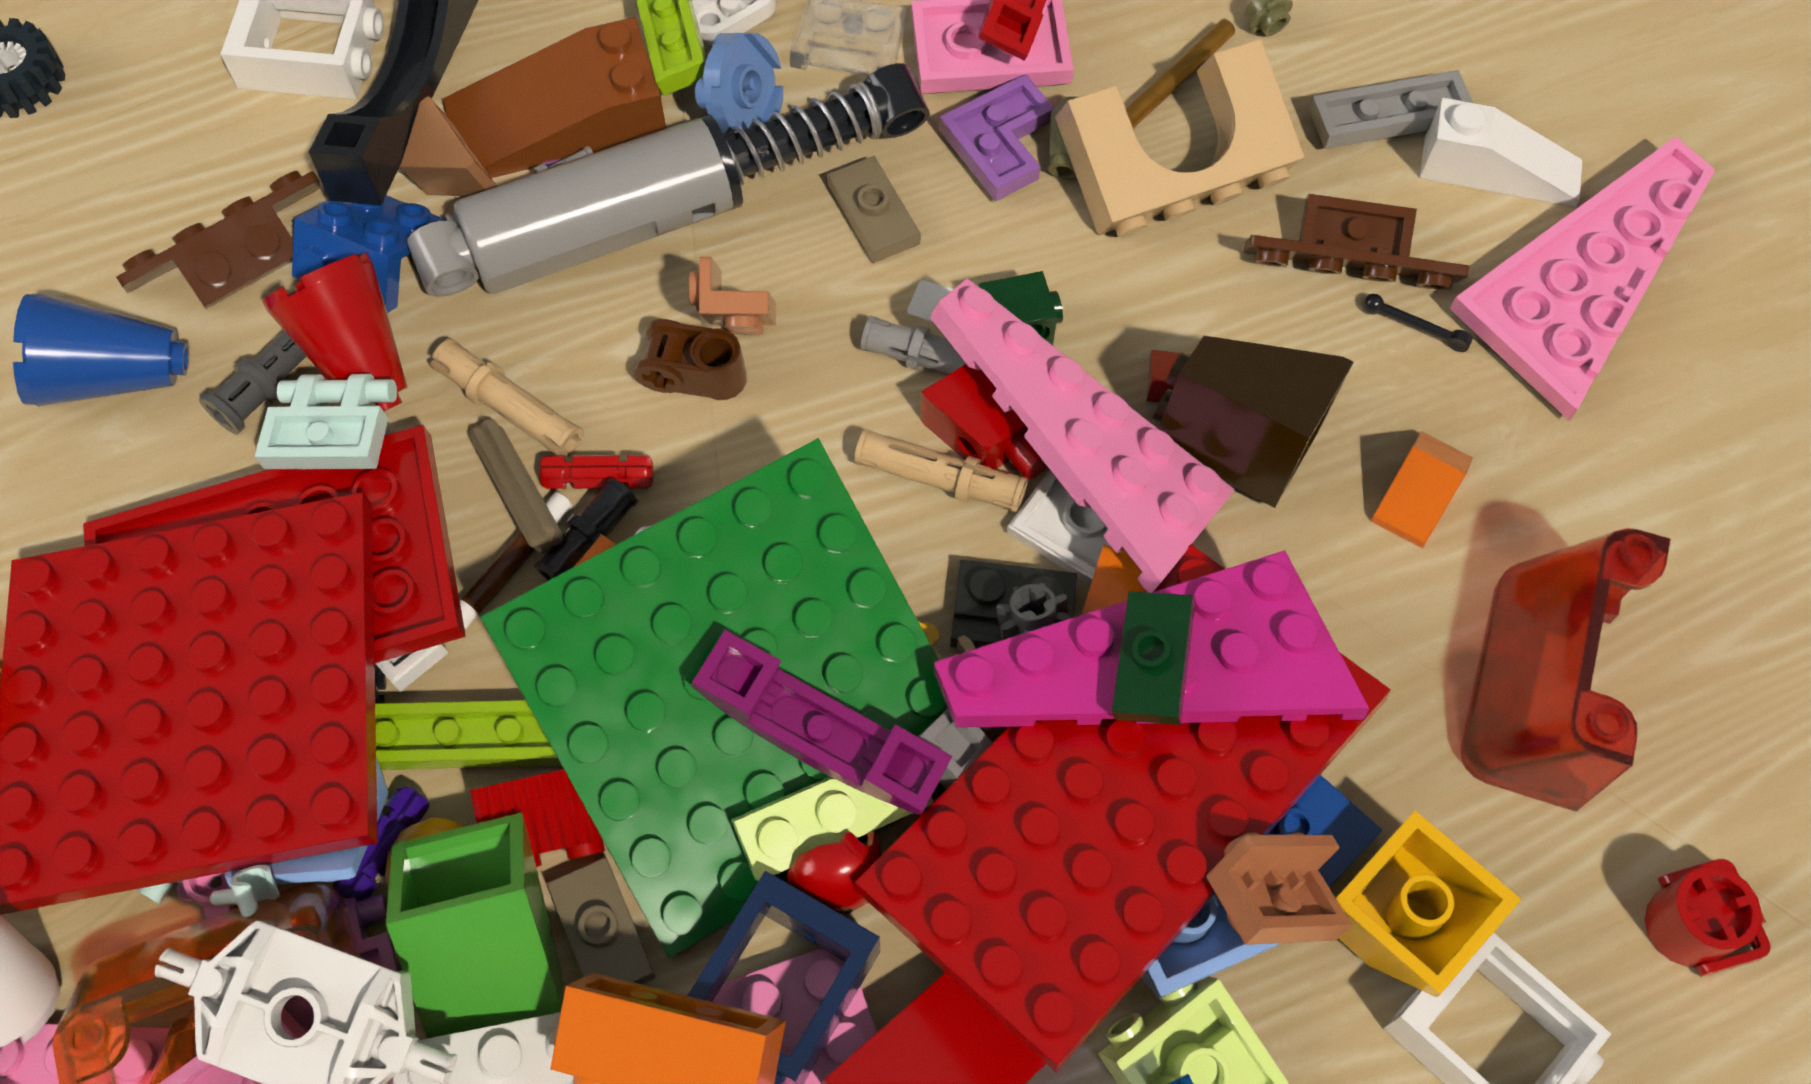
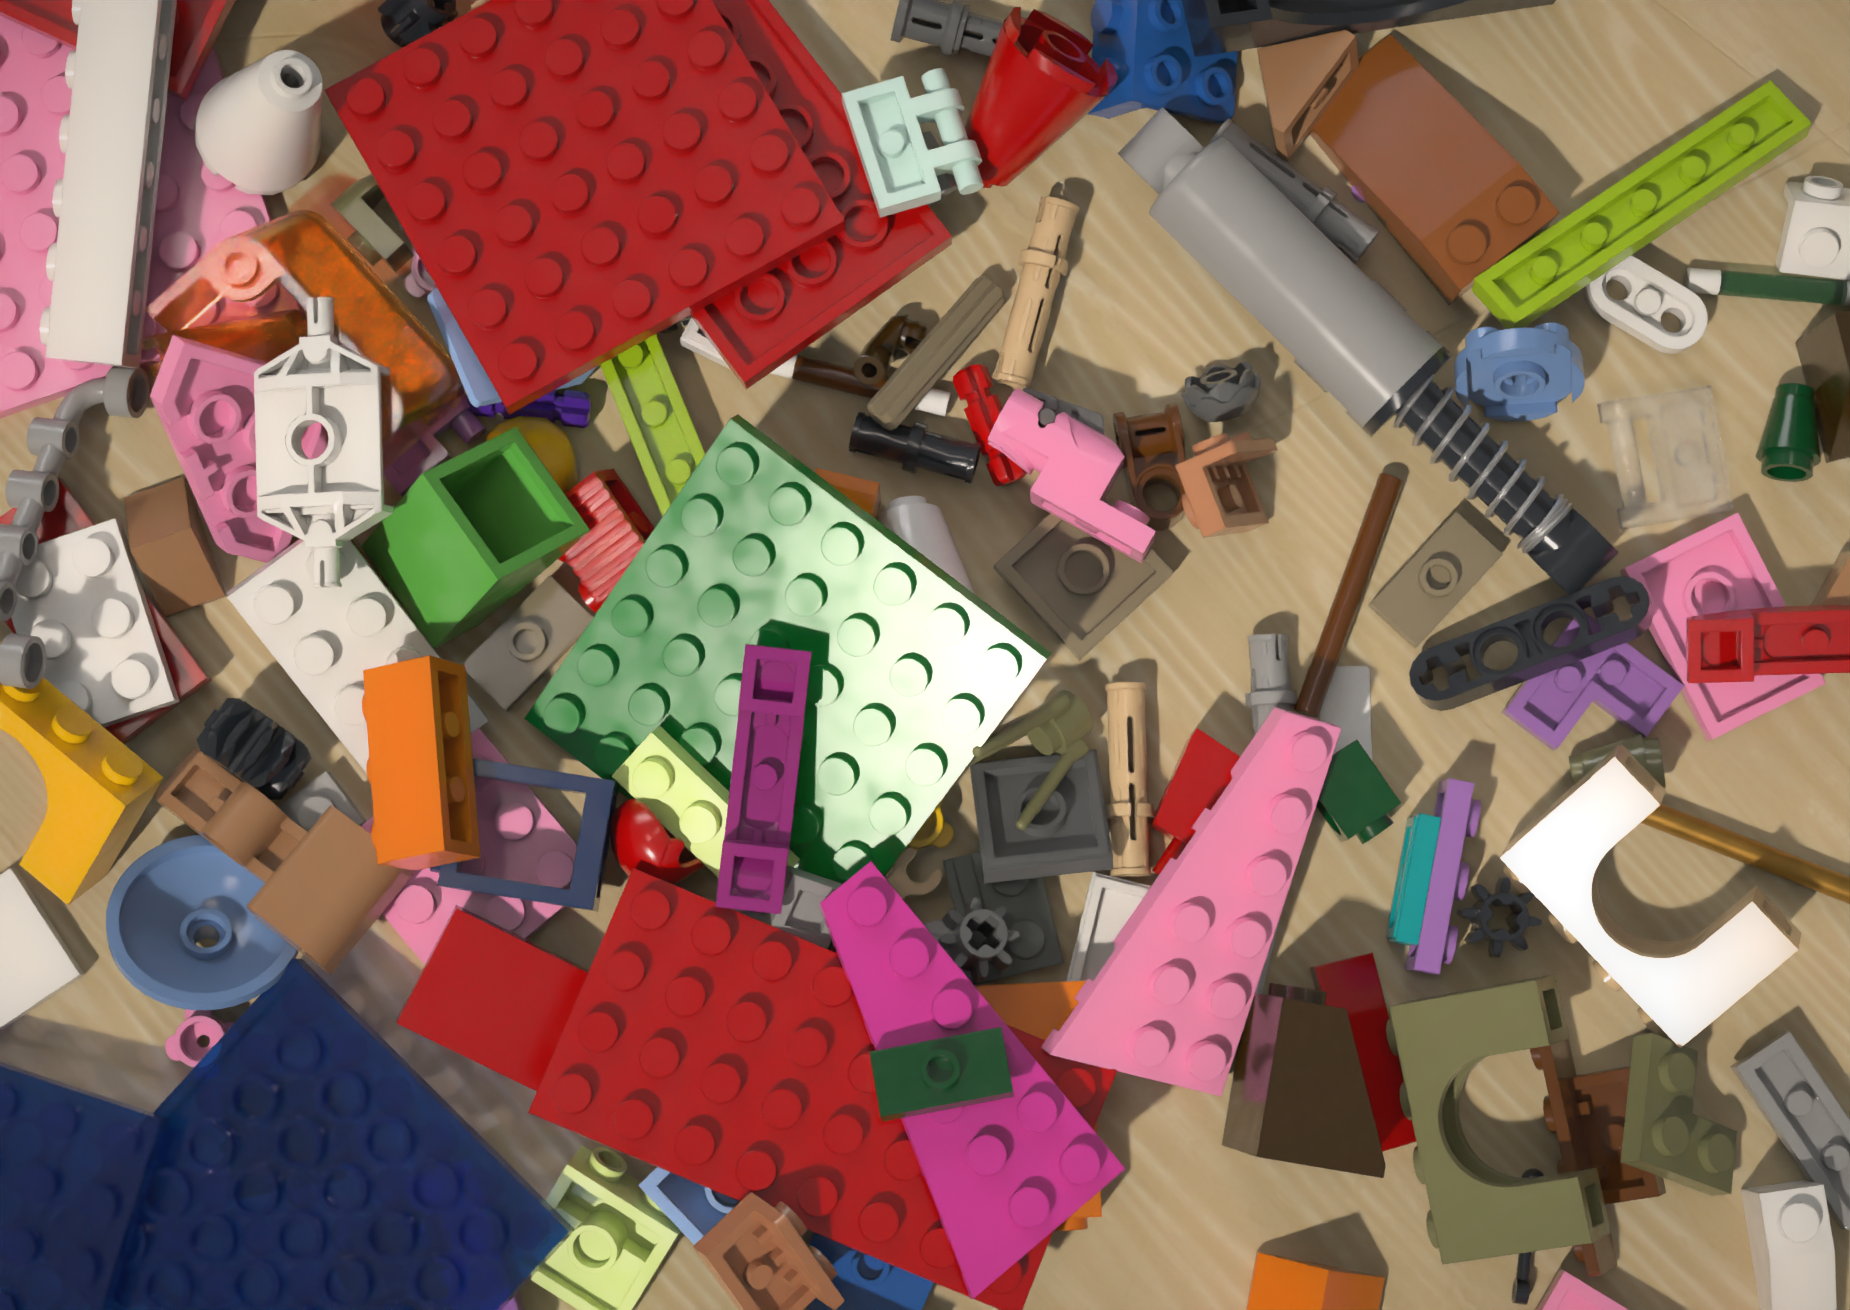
camera: 70 degrees right, 20 degrees up
light aqua hand [210,864,280,917] -> none
none -> olive plate [330,174,414,273]
none -> dark brown arm [854,314,927,385]
none -> olive plant [967,690,1094,830]
none -> dark grey plate [970,749,1113,884]
none -> bright pink plate [988,388,1156,564]
none -> dark tan plate [993,499,1174,661]
none -> dark grey plate [1181,361,1261,422]
none -> reddish brown bar [1294,473,1403,718]
none -> teal tile [1385,813,1441,946]
none -> olive arch [1386,974,1611,1265]
none -> medium lavender plate [1405,778,1481,974]
none -> black beam [1409,576,1654,711]
none -> black gear [1457,877,1542,958]
none -> olive plate [1621,1033,1737,1196]

